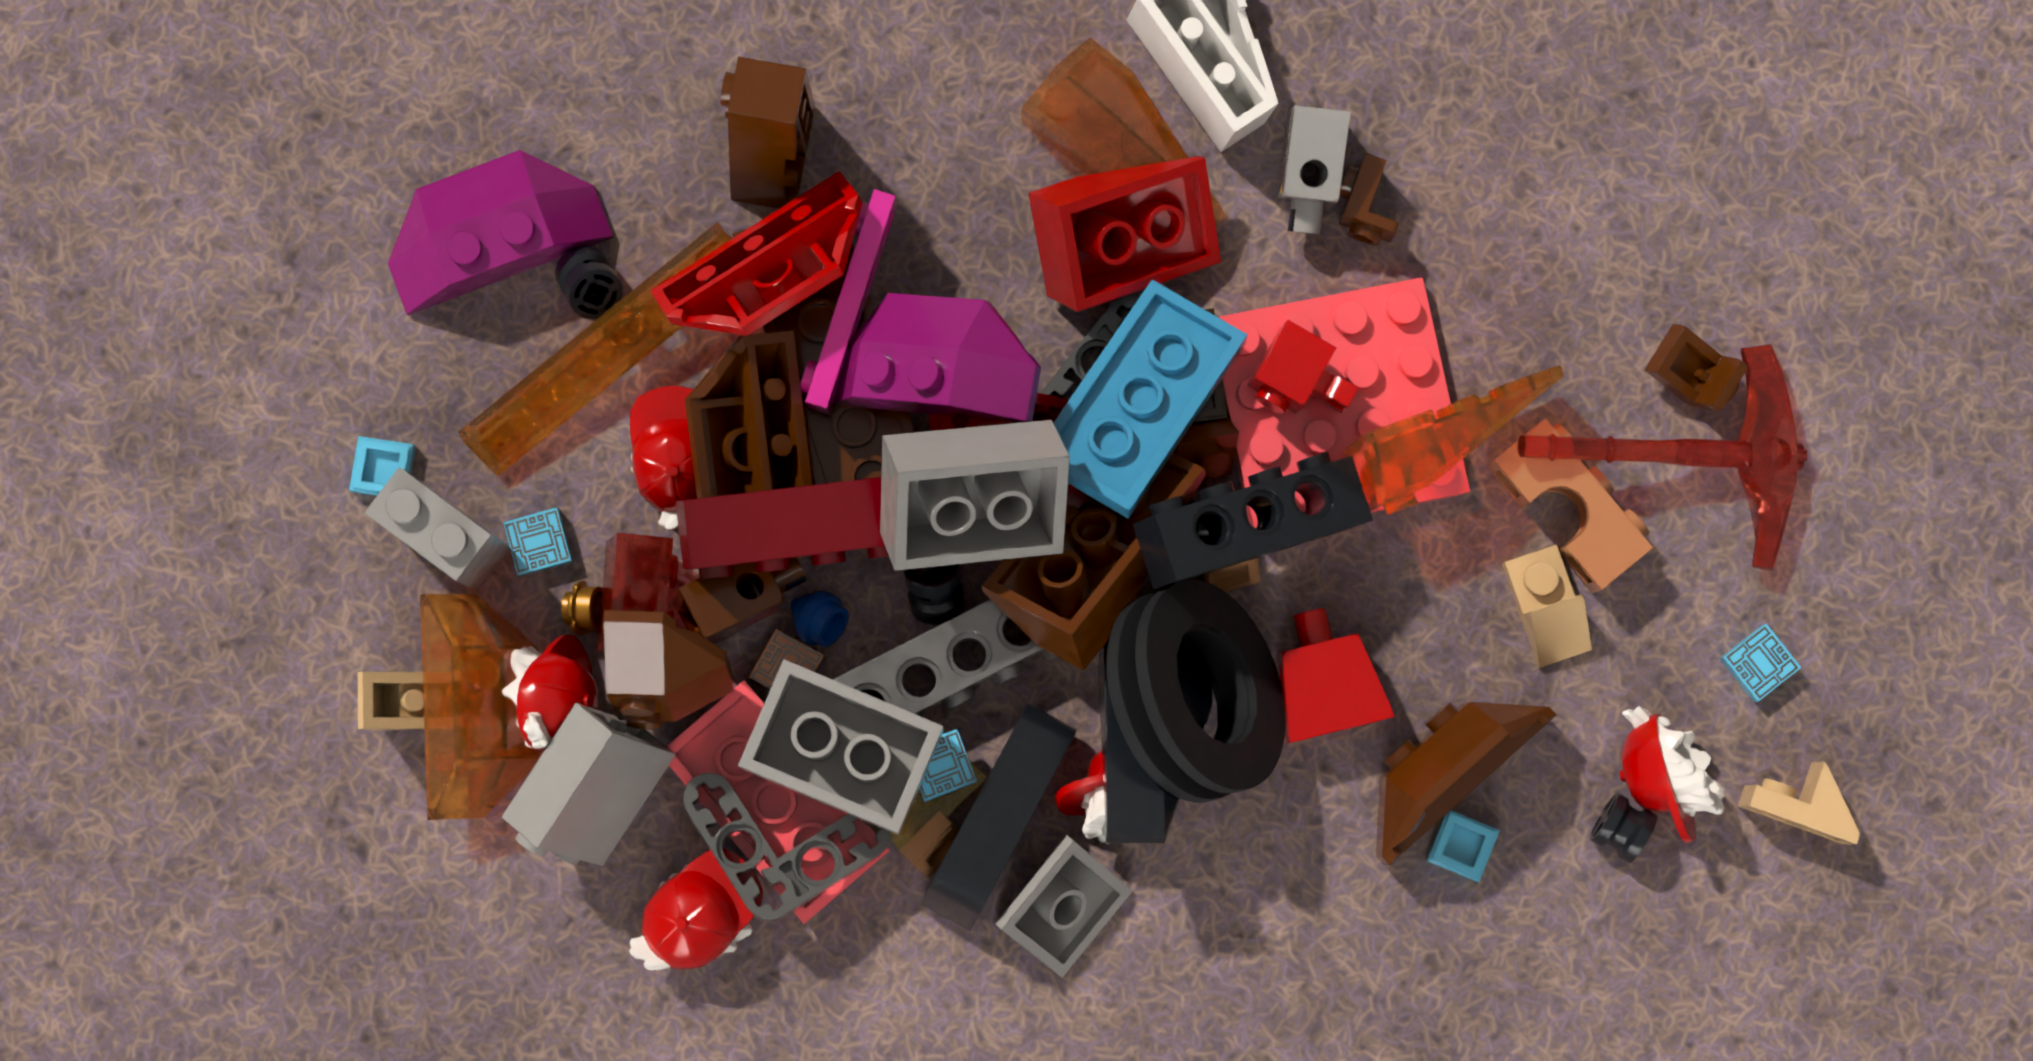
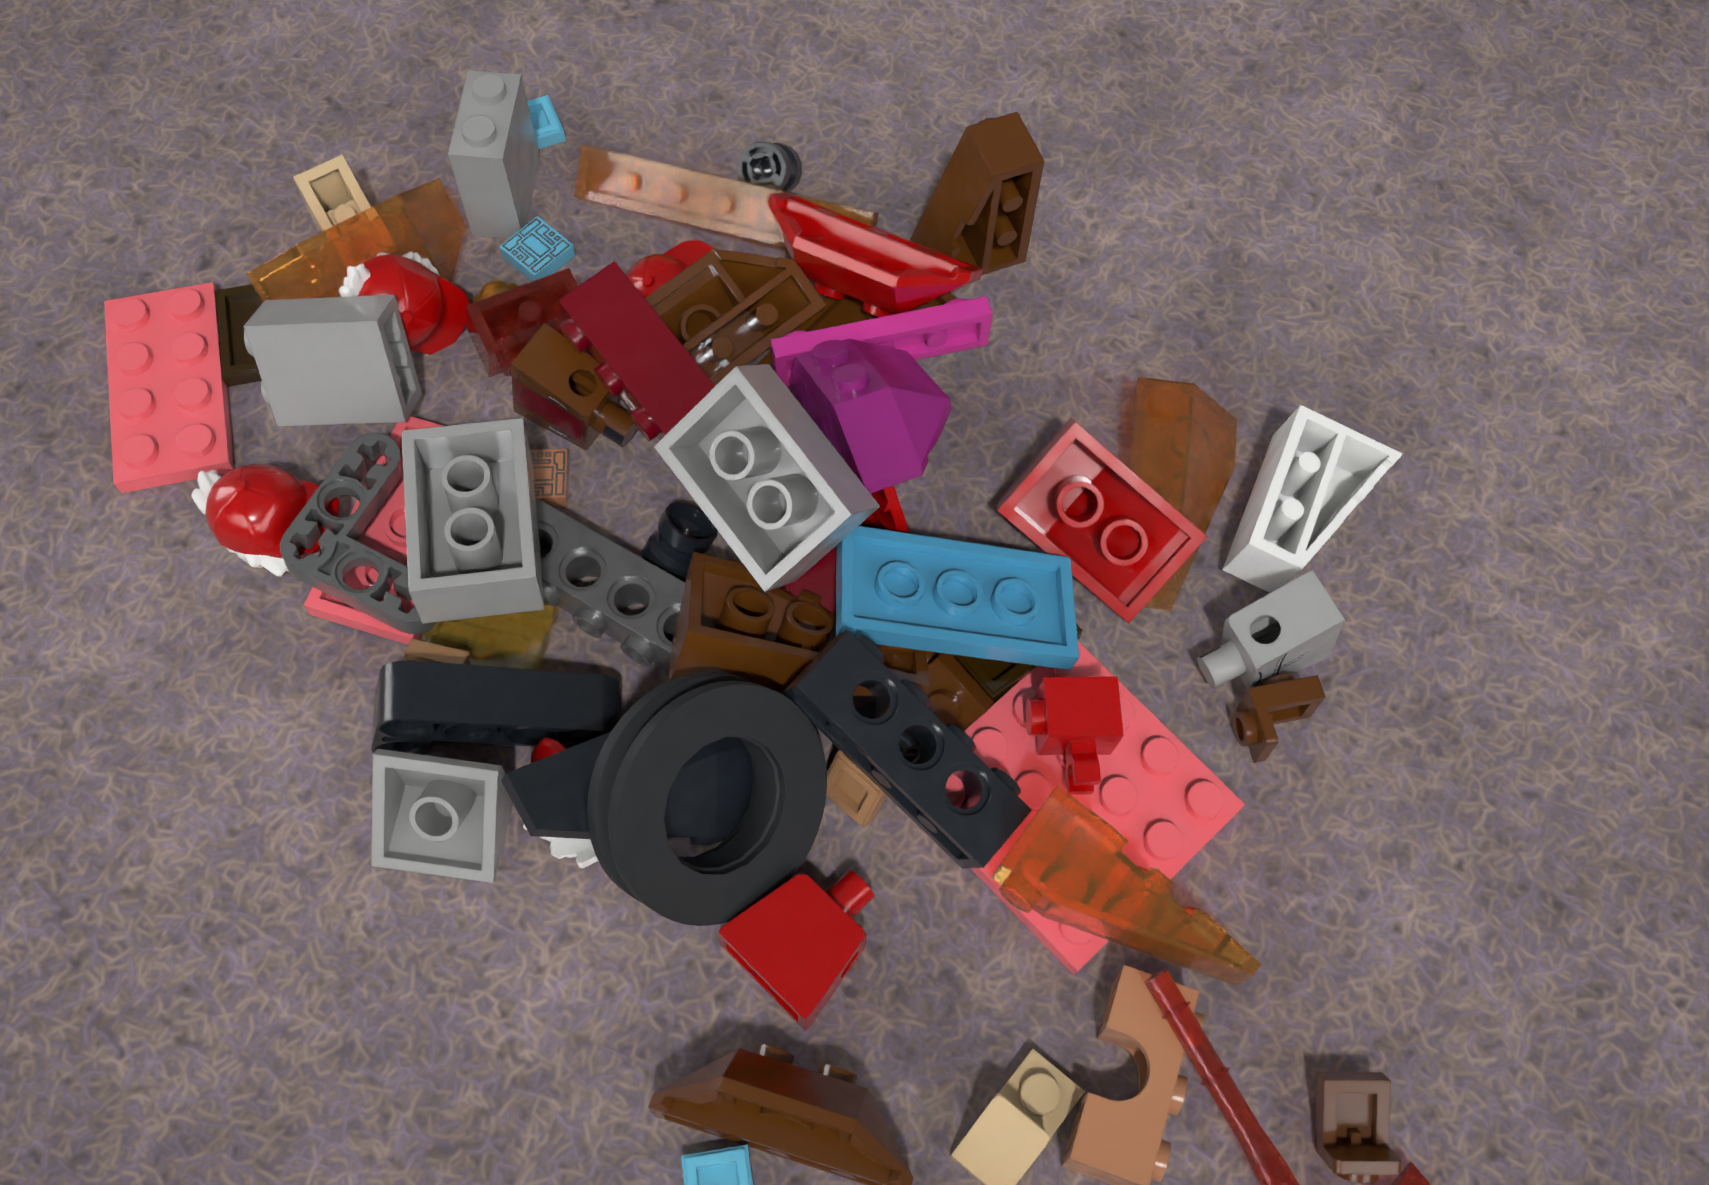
camera: 60 degrees right, 20 degrees down
magenta wedge [387,150,614,315] -> none
reddish brown wedge [603,610,734,730] -> none
blue plate [791,591,849,647] -> none
medium azure tile [920,729,977,802] -> none
none -> coral plate [104,282,235,493]
none -> dark brown tile [215,281,273,387]

